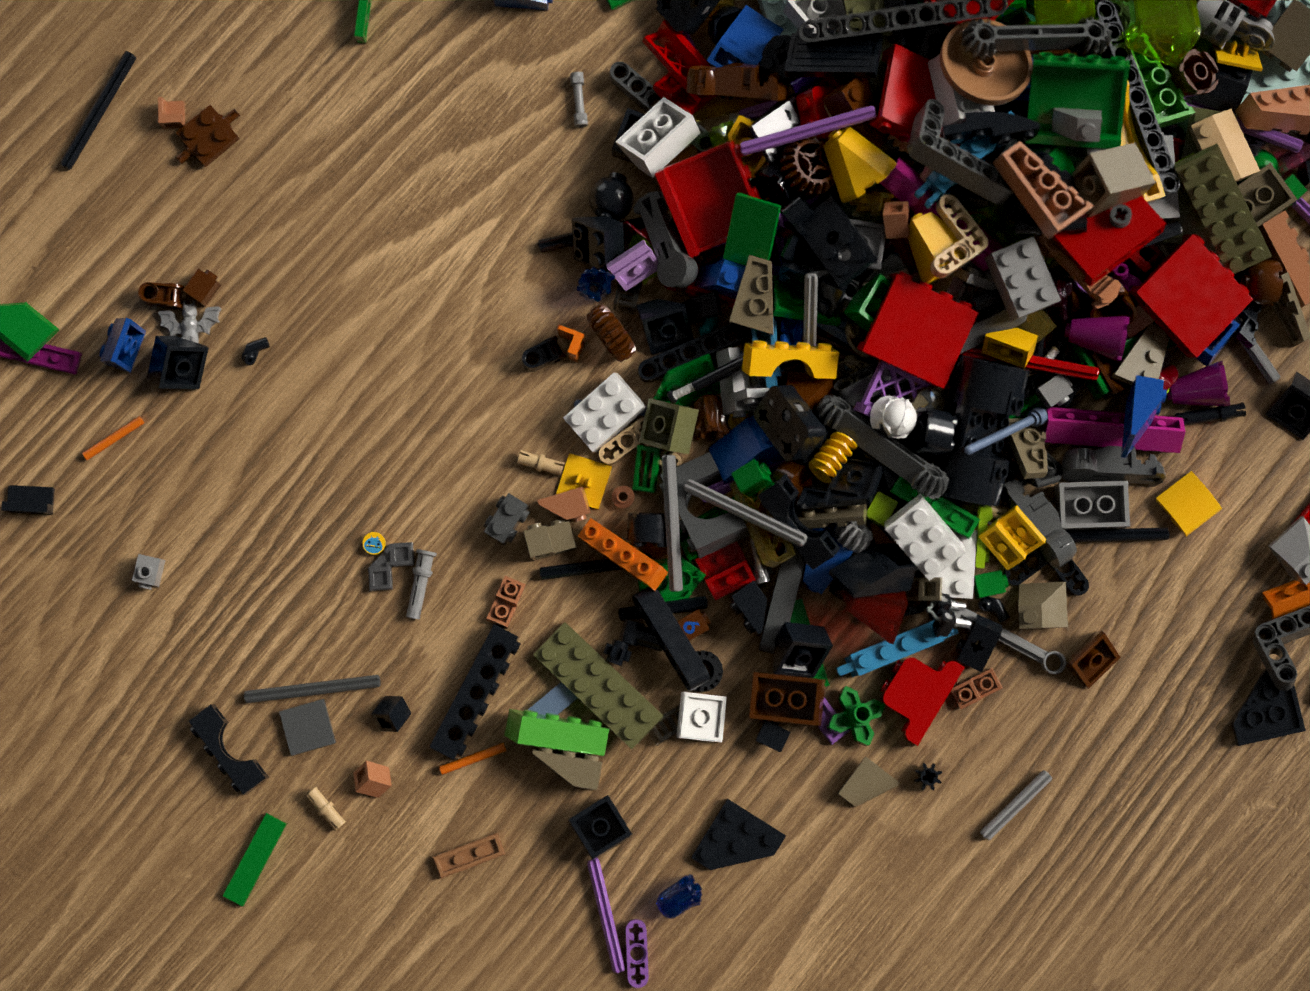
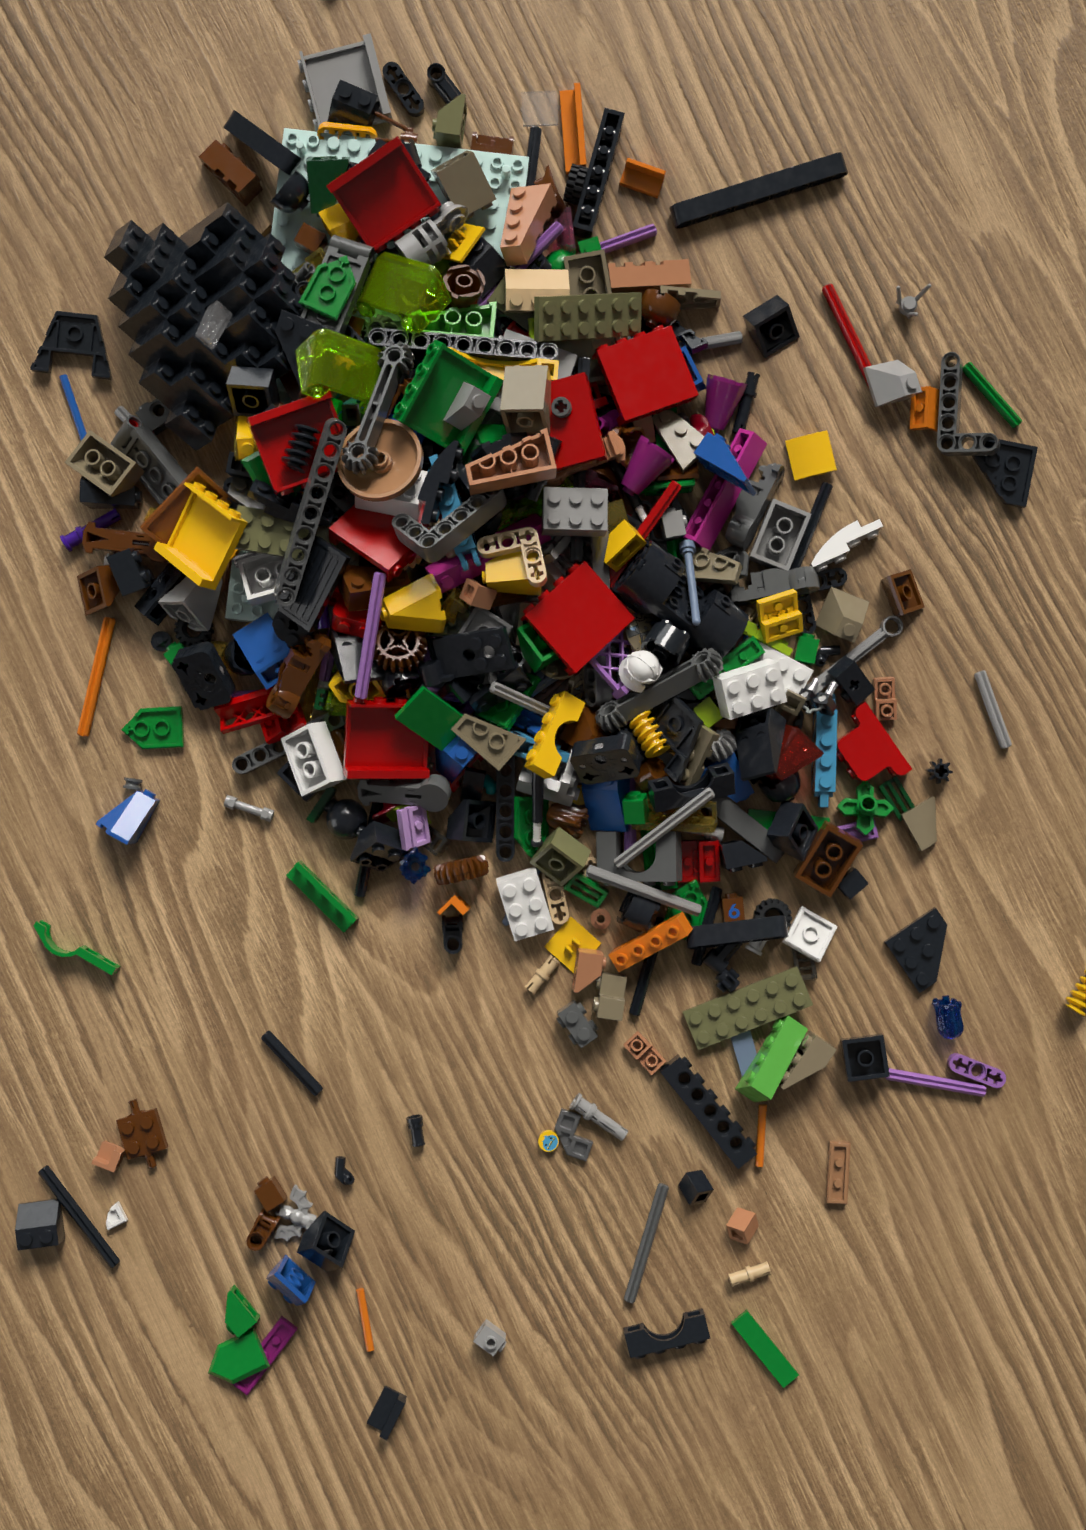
camera: 65 degrees left, 5 degrees up
dark grey tile [279,699,336,756] -> none
none -> black slope [15,1198,66,1251]
none -> white tile [106,1201,128,1230]
none -> green slope [225,1284,260,1338]
none -> black axle [261,1030,323,1096]
none -> green fence [286,861,359,933]
none -> dark green tile [306,786,337,823]
none -> dark green tile [314,688,332,712]
none -> black pin [406,1114,425,1147]
none -> white bush [745,940,769,956]
none -> black cylinder [758,765,801,803]
none -> white slope [810,519,883,572]
none -> dark green tile [878,776,915,821]

